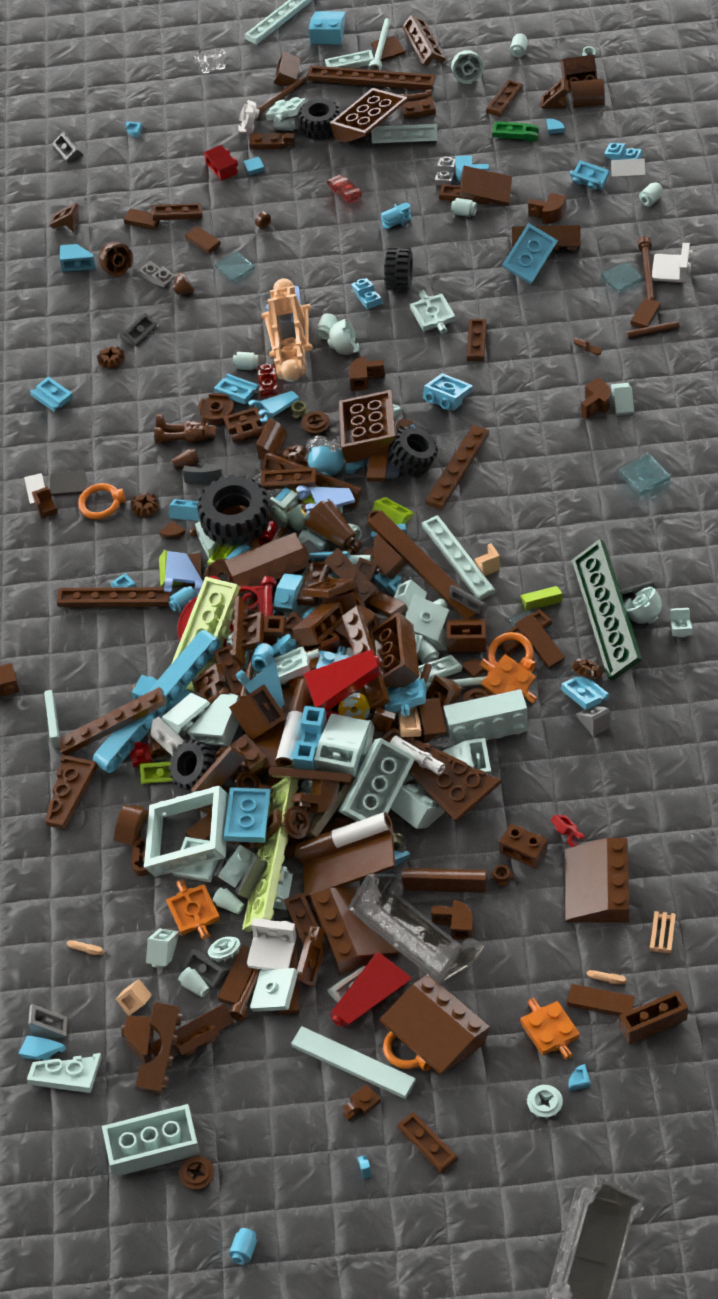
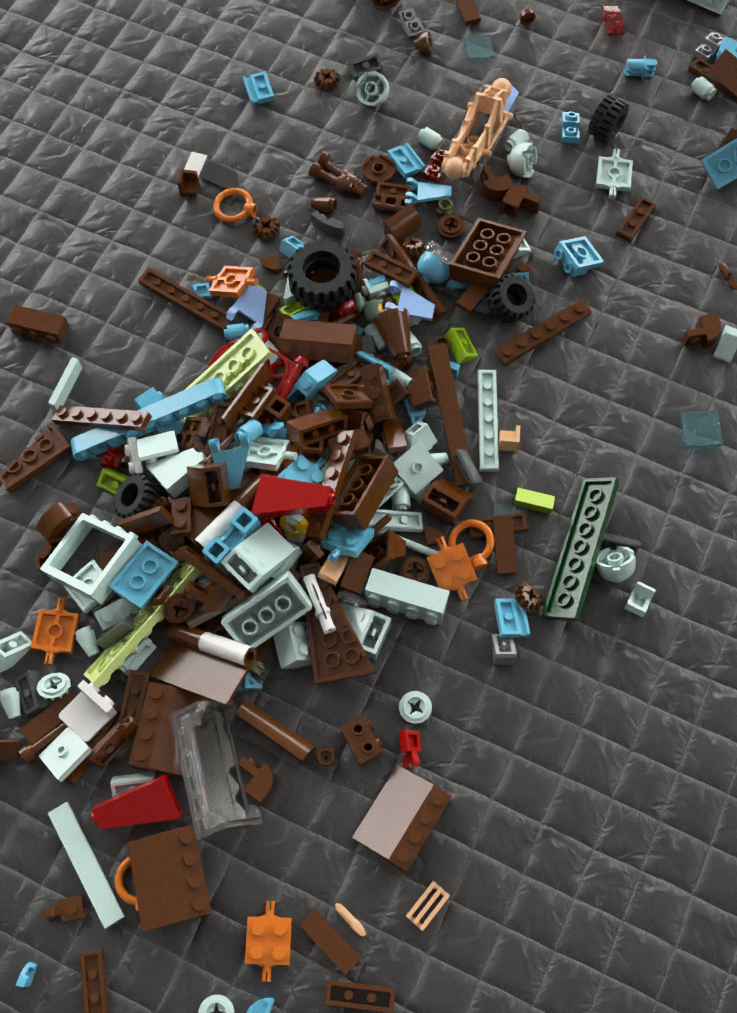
camera: 25 degrees right, 15 degrees up
none -> orange plate [205,266,259,298]
none -> light aqua cylinder [356,71,390,106]
none -> light aqua gear [399,691,432,724]
none -> reddish brown brick [480,165,514,201]

